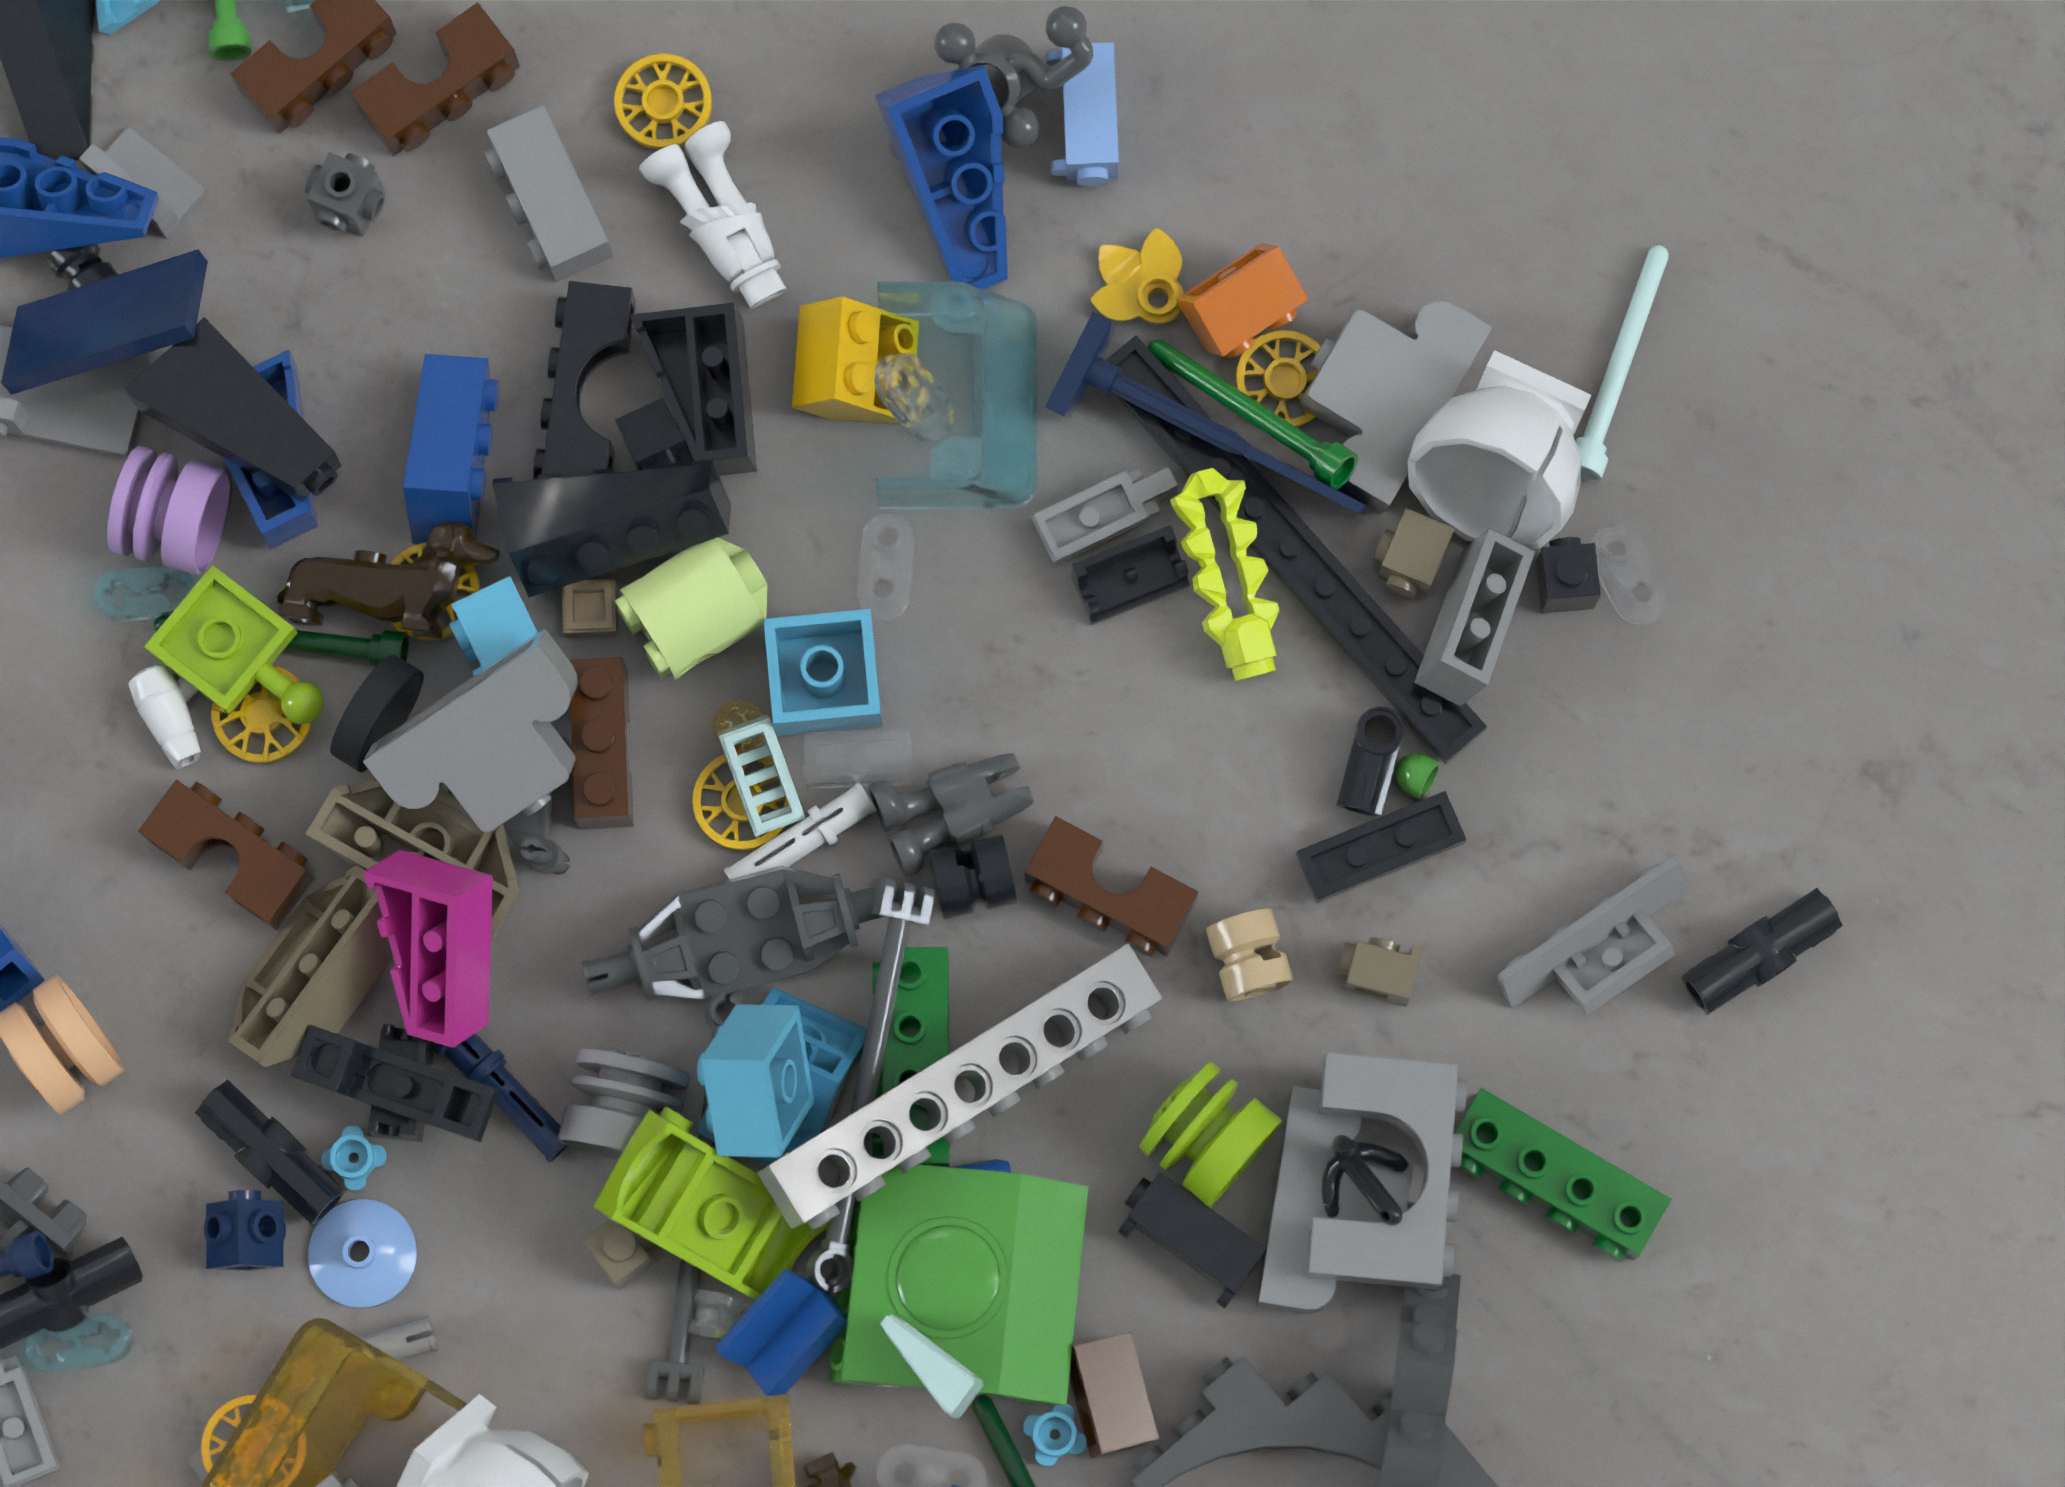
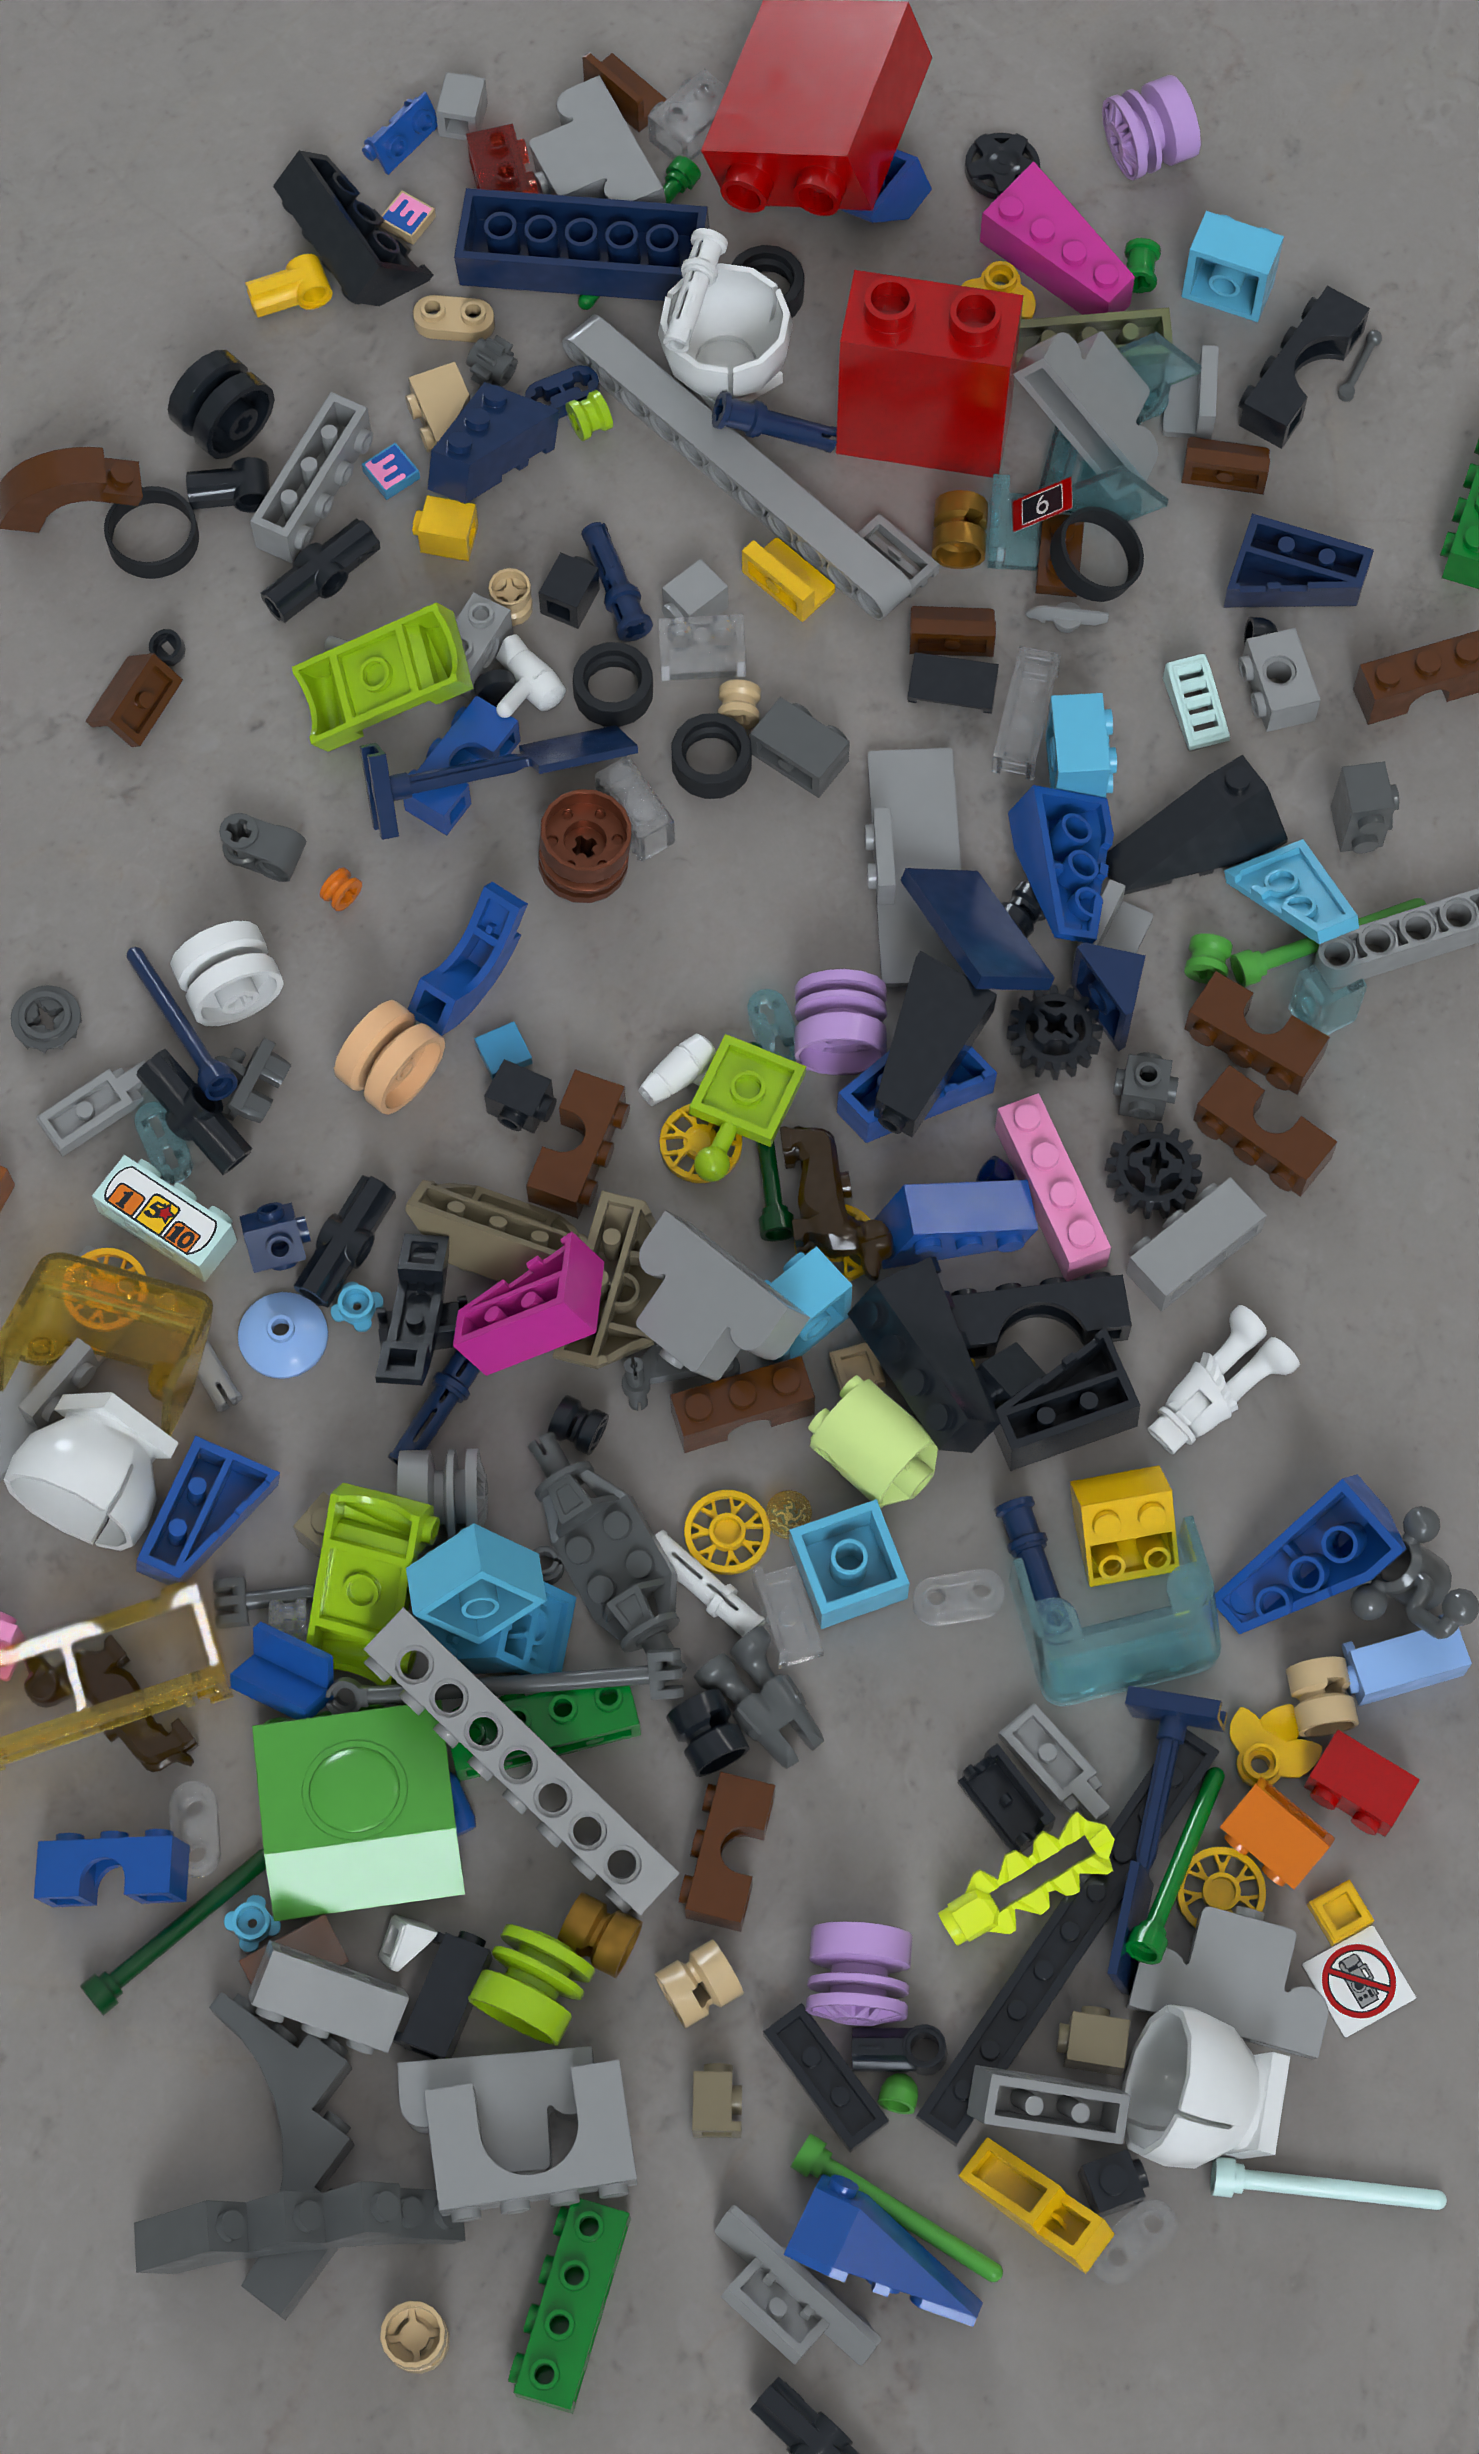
camera: 75 degrees right, 10 degrees down
black tyre [330,654,424,772] -> none
yellow wheel [614,54,712,150] -> none
light aqua slope [717,715,805,837] -> none
clear plate [874,353,954,442] -> none
light aqua slope [881,1314,984,1419] -> none
black piece [1322,1135,1409,1226] -> none
none -> brick [92,1155,237,1282]
none -> blue wedge [136,1436,280,1590]
none -> light grey brick [248,1940,409,2055]
none -> white slope [378,1914,438,1972]
none -> tan wheel [380,2301,450,2374]
none -> dark azure tile [474,1021,533,1080]
none -> black brick [484,1059,557,1133]
none -> black wheel [547,1395,609,1455]
none -> pearl gold wheel [557,1892,643,1978]
none -> blue wedge [784,2174,983,2327]
none -> bright green piece [790,2133,1003,2282]
none -> lavender wheel [806,1922,912,2026]
none -> yellow slope [958,2137,1115,2274]
none -> clear blue hinge [976,1156,1015,1182]
none -> dark blue pin [994,1496,1073,1638]
none -> bright pink brick [995,1093,1111,1281]
none -> black gear [1006,985,1103,1080]
none -> dark blue slope [1070,942,1146,1051]
none -> black gear [1105,1123,1203,1219]
none -> bright green wheel [1184,933,1233,984]
none -> tan wheel [1286,1656,1359,1737]
none -> sticker [1302,1926,1416,2038]
none -> red brick [1303,1729,1420,1837]
none -> yellow tile [1307,1879,1375,1946]

